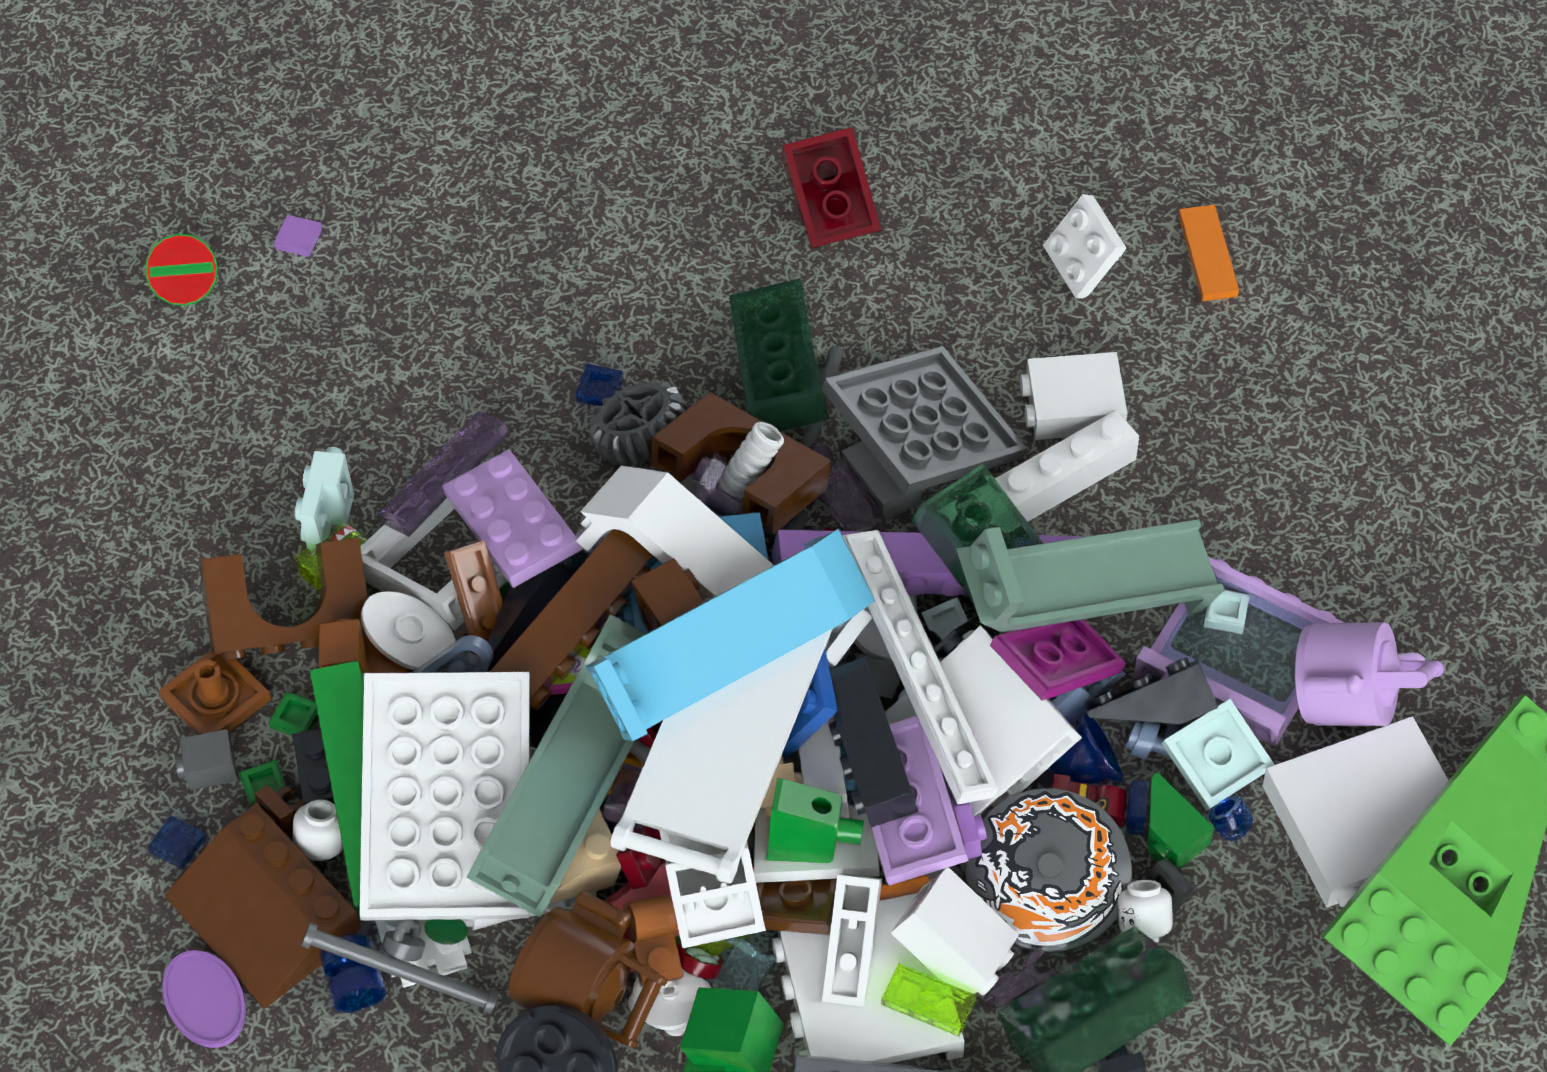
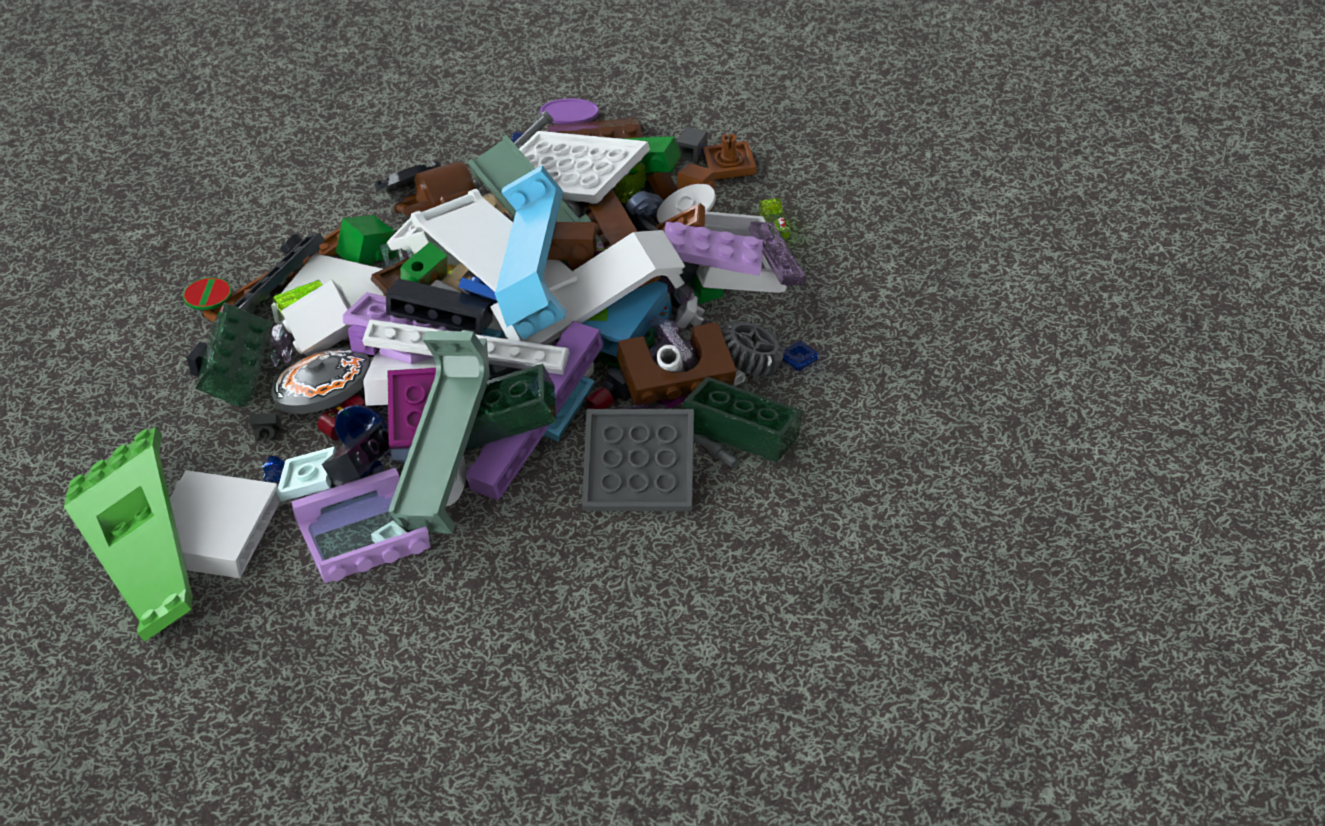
camera: 125 degrees right, 15 degrees down
red piece [145,233,218,306] -> none
clear blue tile [148,815,206,870] -> none
reddish brown arch [198,538,368,660] -> none
medium lavender tile [274,215,322,257] -> none
light aqua plate [295,447,354,556] -> none
dark red slope [780,127,881,248] -> none
white slope [822,874,882,1007] -> none
white brick [928,410,1139,535] -> none
white brick [1020,352,1127,440] -> none
white plate [1043,194,1126,299] -> none
white head [1118,880,1173,945] -> none
clear blue tile [1126,780,1147,835] -> none
green slope [1147,772,1214,868] -> none
orange tile [1179,204,1239,301] -> none
lavender piece [1295,622,1444,726] -> none

